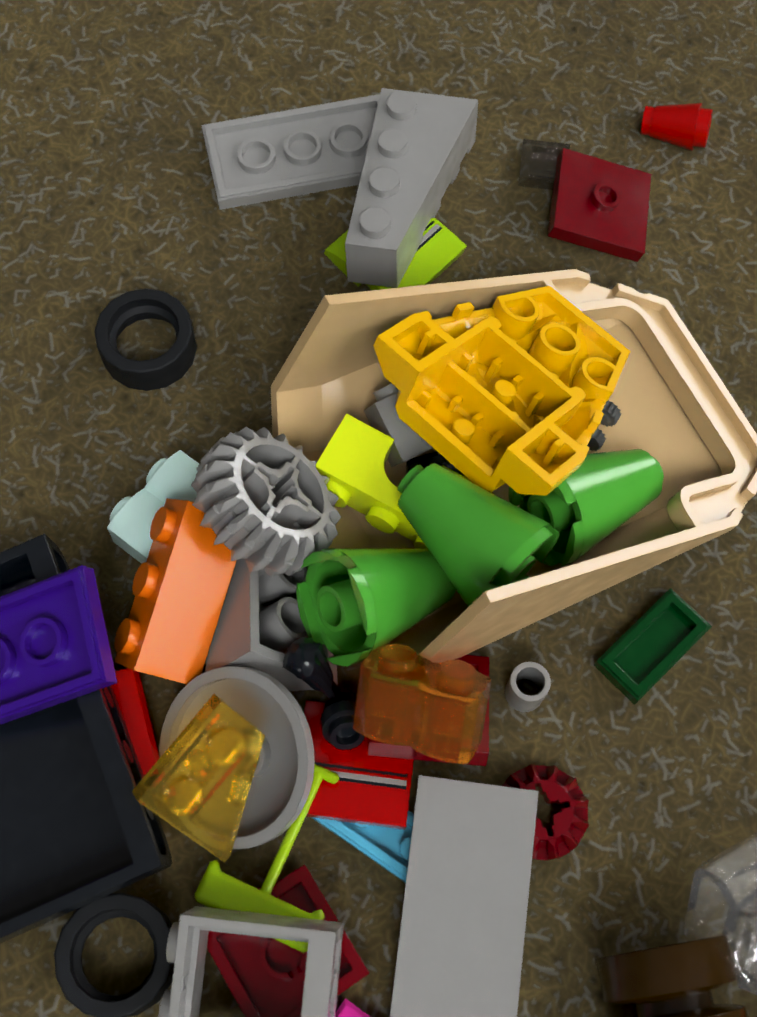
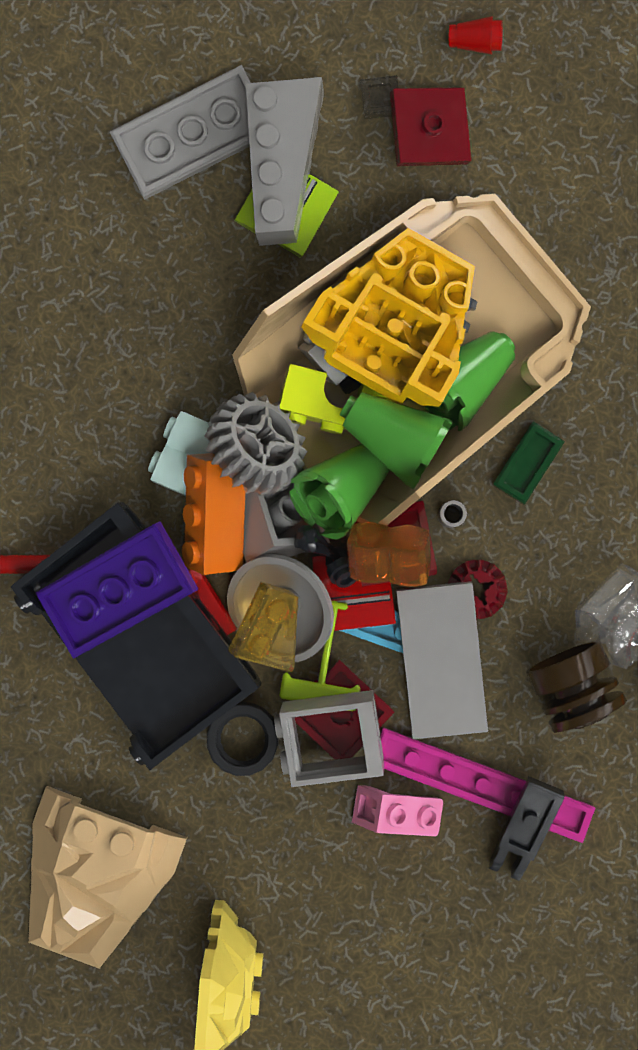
camera: 10 degrees left, 20 degrees up
black tyre [94,288,197,391] -> none

